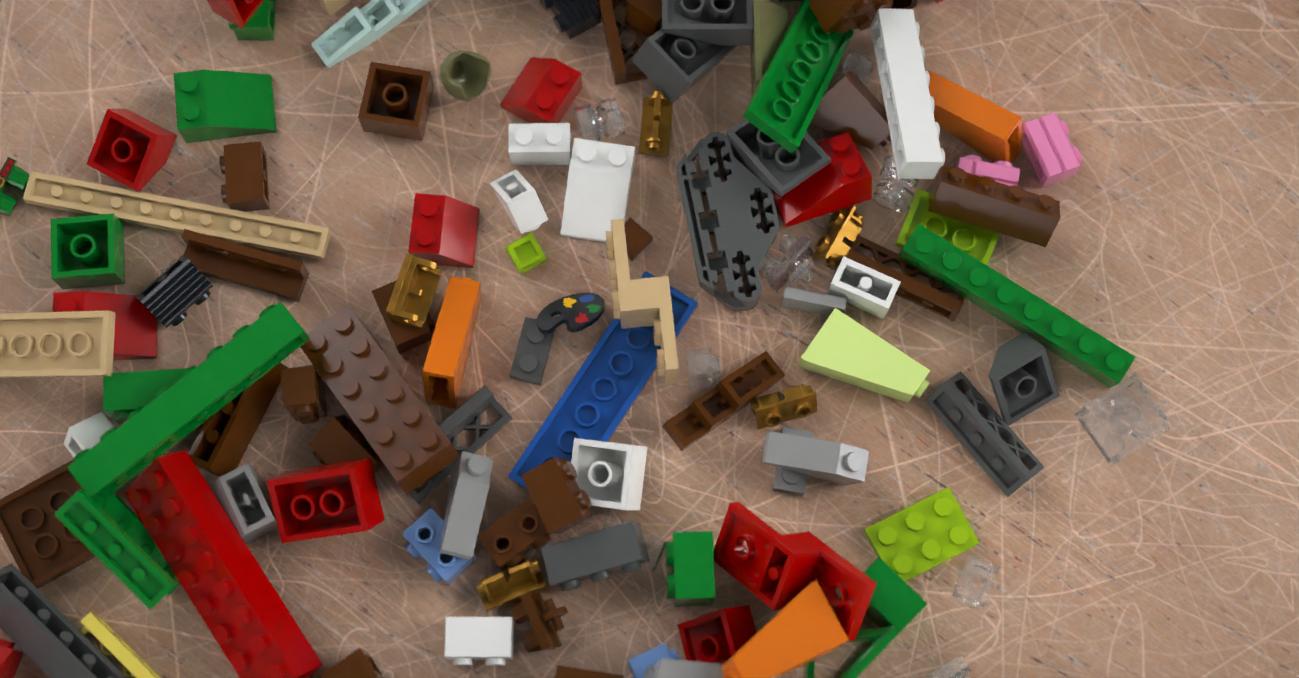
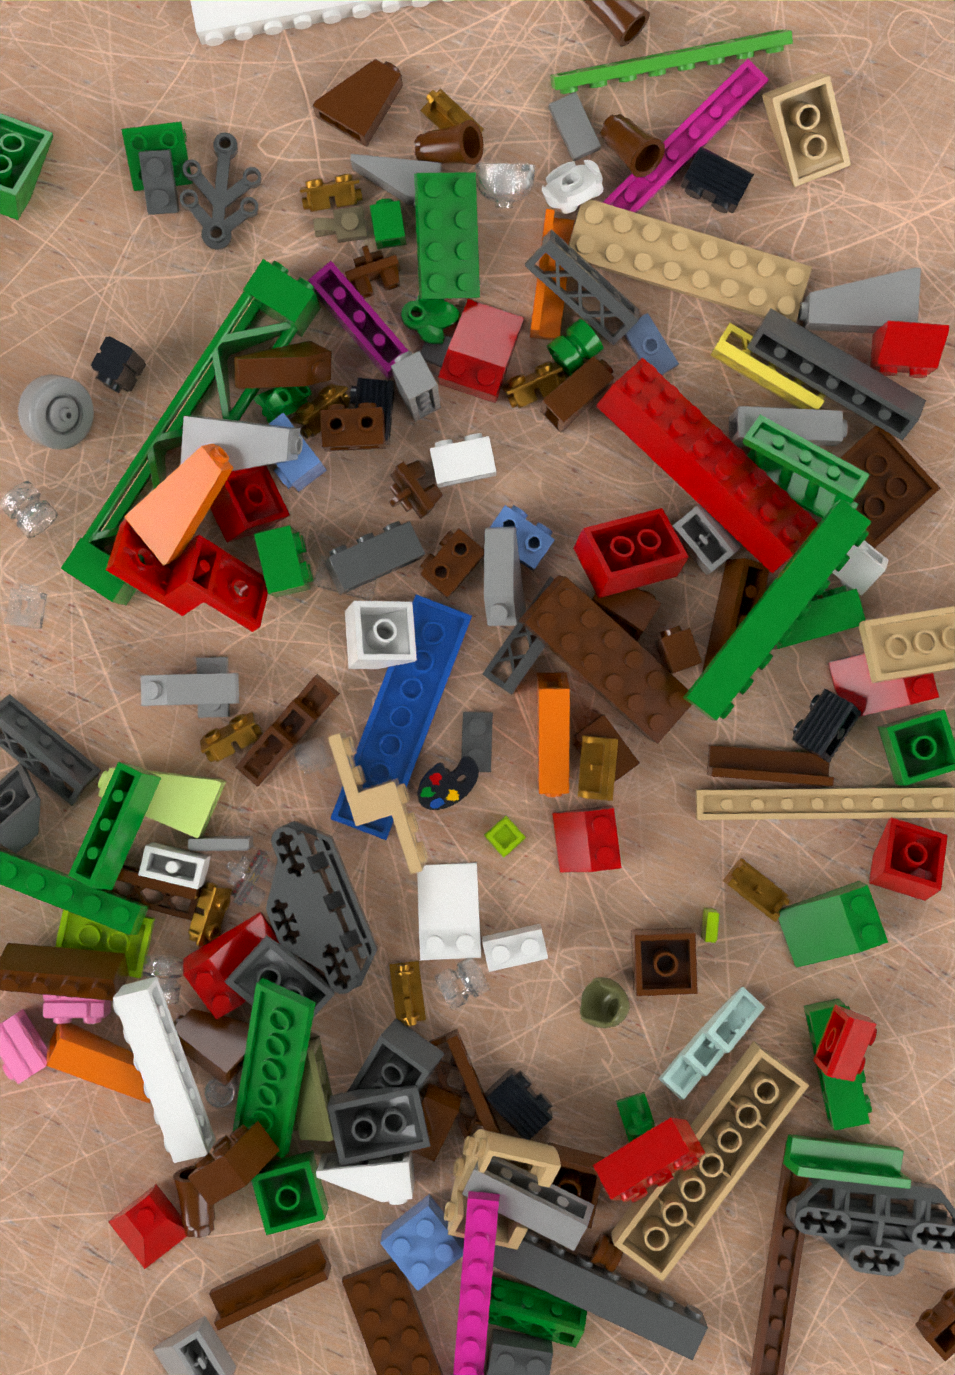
camera: 170 degrees right, 15 degrees up
reddish brown brick [219,141,270,212] -> none
pearl gold hinge [476,559,547,612] -> none
white slope [490,169,548,234] -> none
red slope [500,57,582,123] -> none
reddish brown brick [521,457,592,534] -> none
reddish brown tile [625,217,653,261] -> none
lime plate [864,487,980,582] -> none
none -> green brick [68,762,161,890]
none -> lime tile [701,908,720,943]
none -> pearl gold hinge [722,858,790,922]
none -> light grey slope [729,406,847,447]

